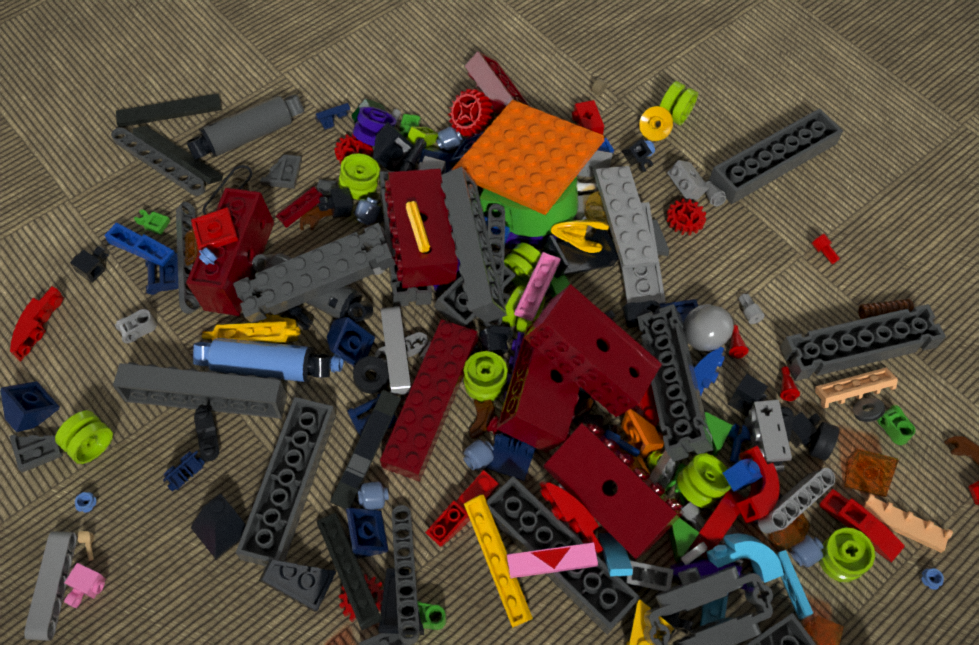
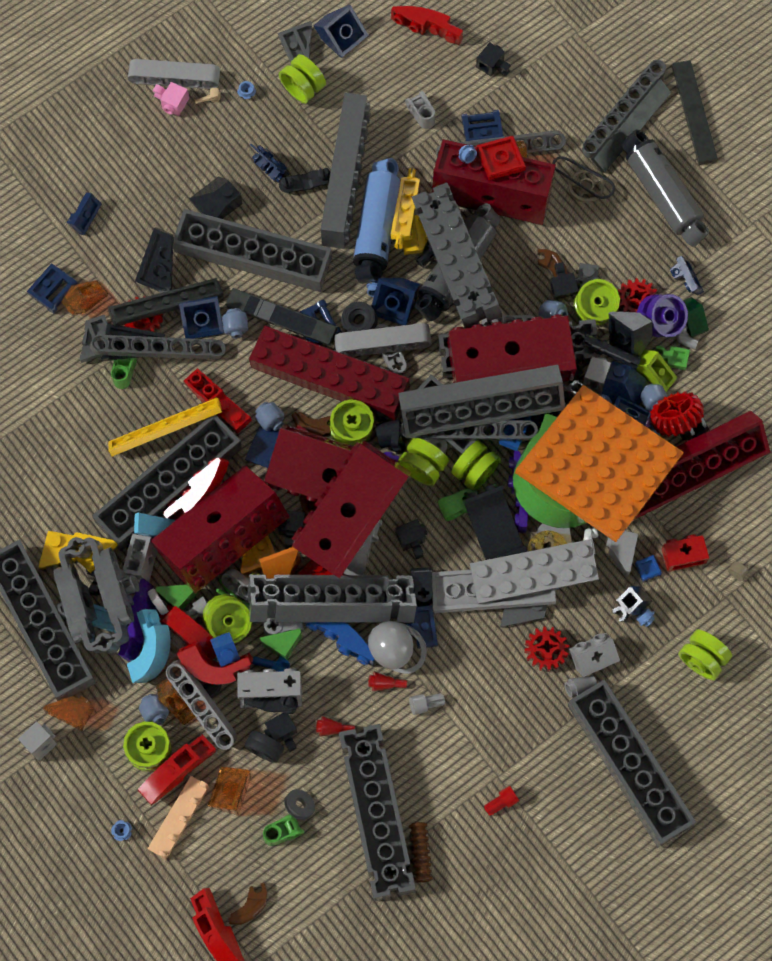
camera: 95 degrees right, 10 degrees up
blue slope [104,222,175,266] -> none
bright green plate [134,209,170,235] -> none
dark grey wing [260,154,302,189] -> none
dark red hinge [276,186,324,228] -> none
yellow axle [406,201,430,253] -> none
bright pink tile [507,543,598,578] -> none
bright pink tile [514,252,561,322] -> none
yellow animal [551,219,609,253] -> none
blue bar [604,430,640,457] -> none
yellow dish [639,106,673,141] -> none
black brick [728,374,768,416] -> none
medium azure tile [777,550,813,620] -> none
light nougat hinge [815,367,898,409] -> none

